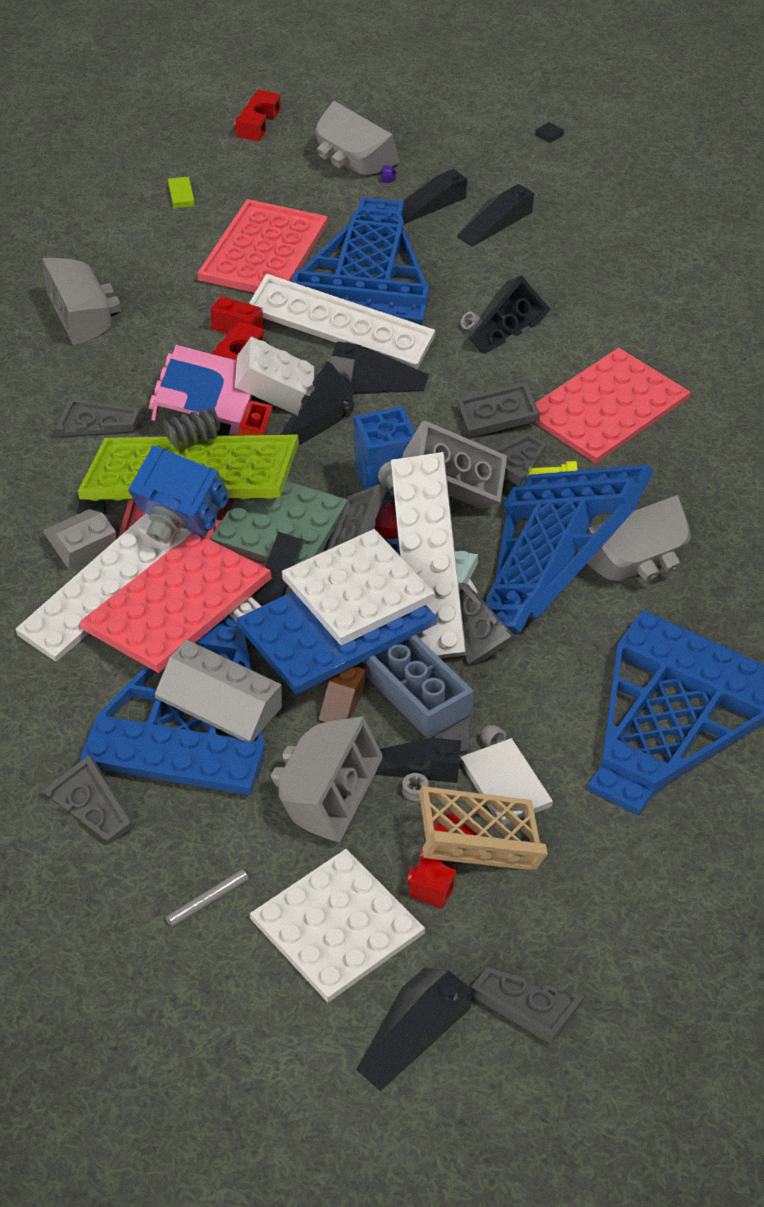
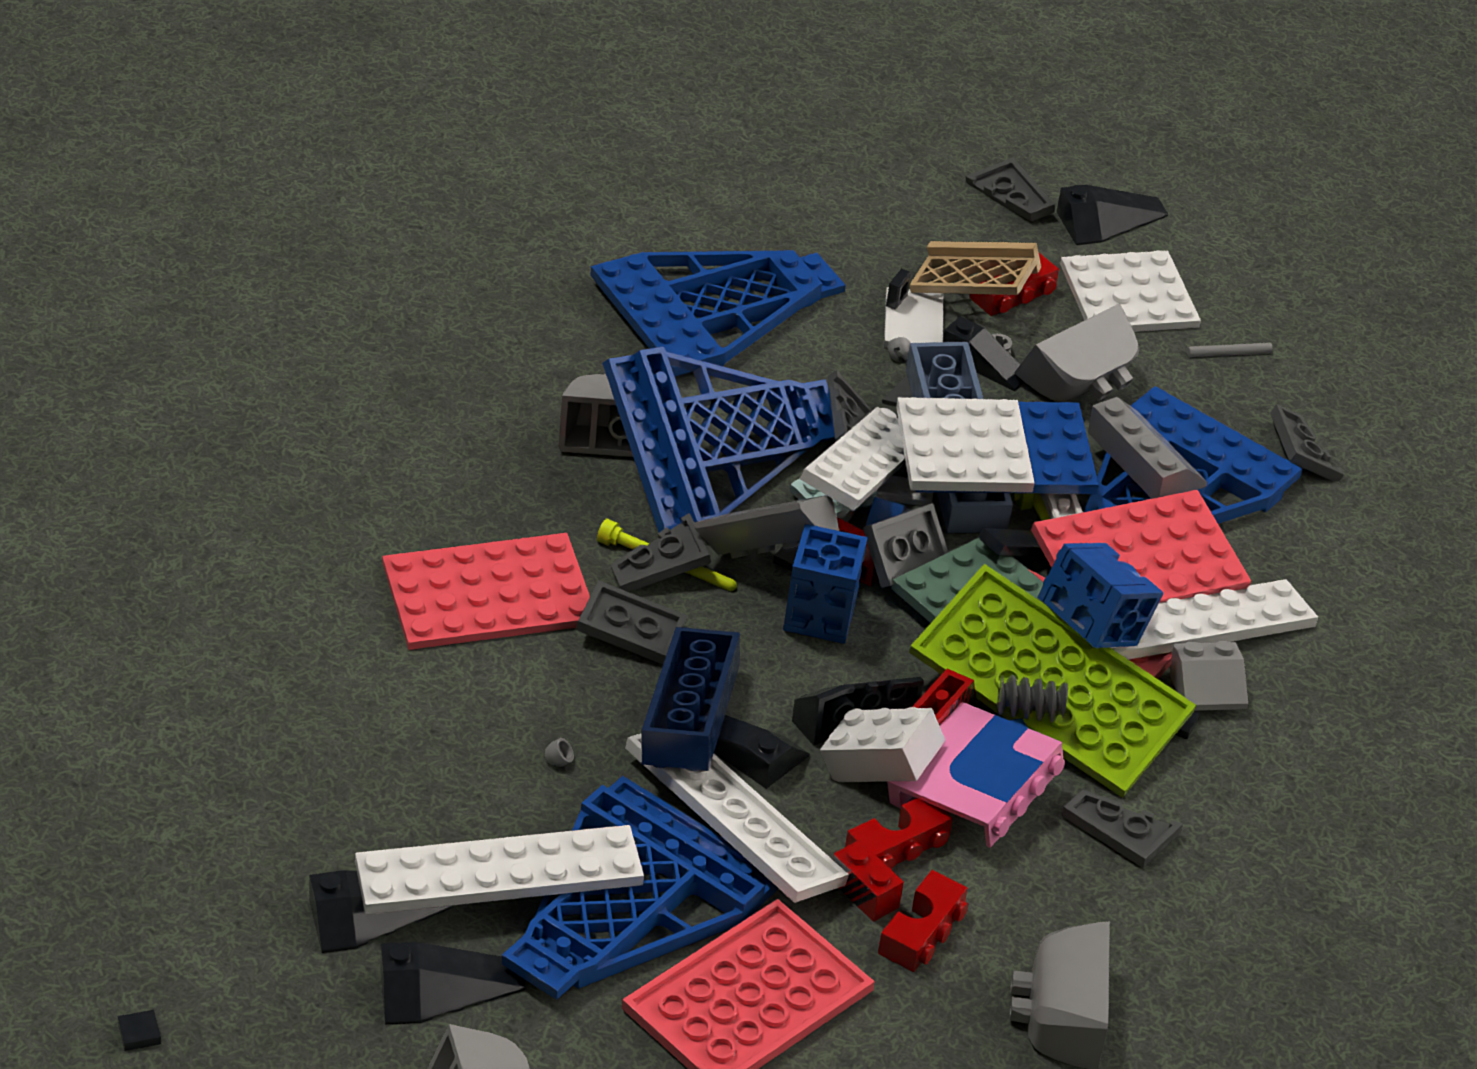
camera: 155 degrees left, 5 degrees down
black wedge [468,275,550,354] -> none
none -> white plate [355,825,644,914]
none -> dark blue brick [641,627,740,771]
none -> red arch [878,870,969,972]
none -> black tile [886,268,911,309]

